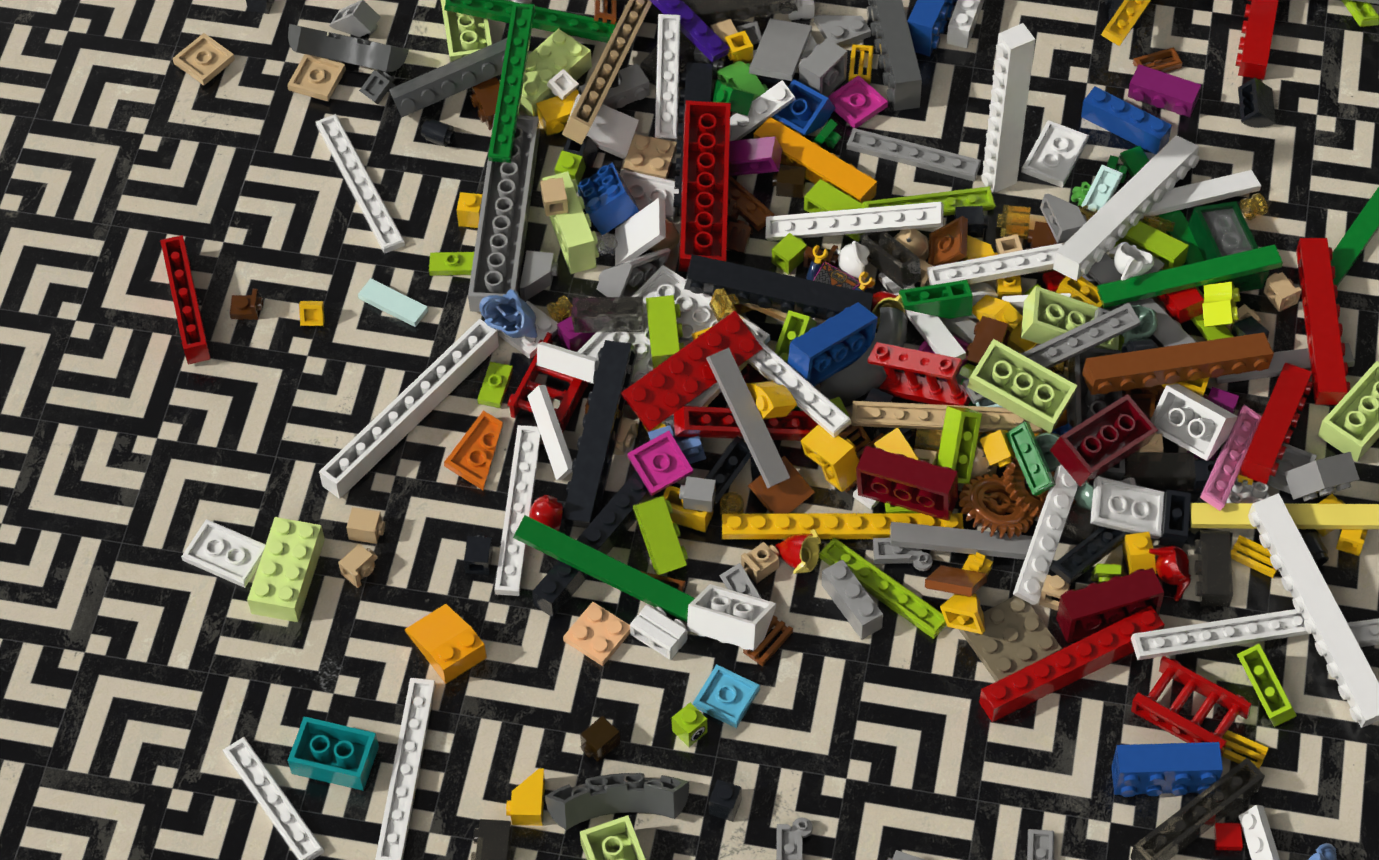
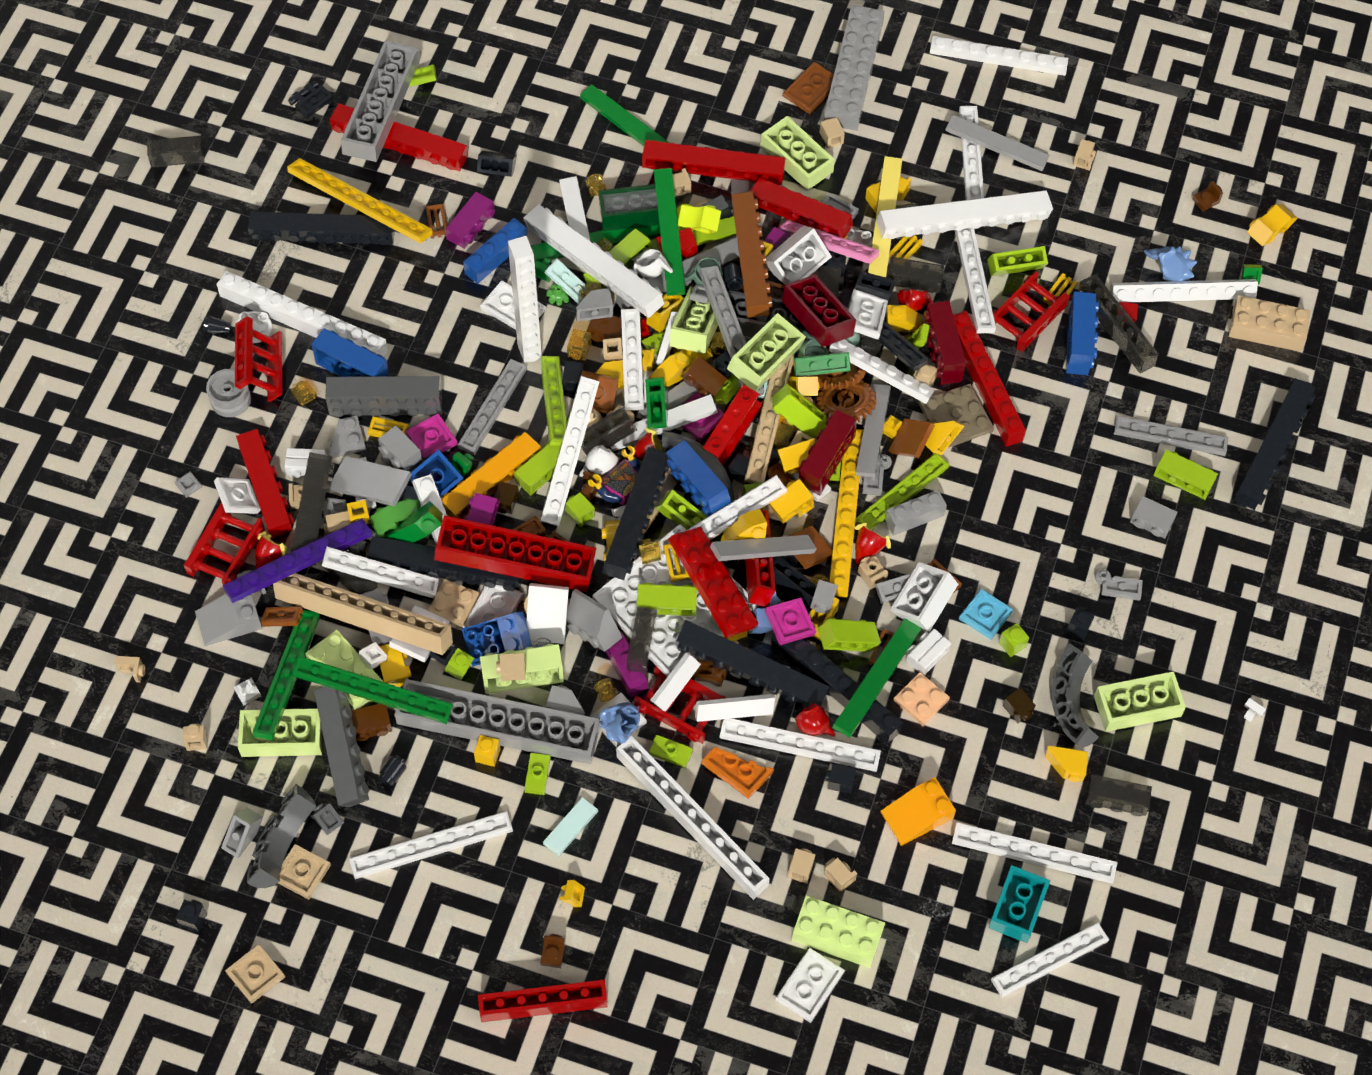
camera: 85 degrees left, 5 degrees up
light grey brick [1284,452,1359,502] -> none

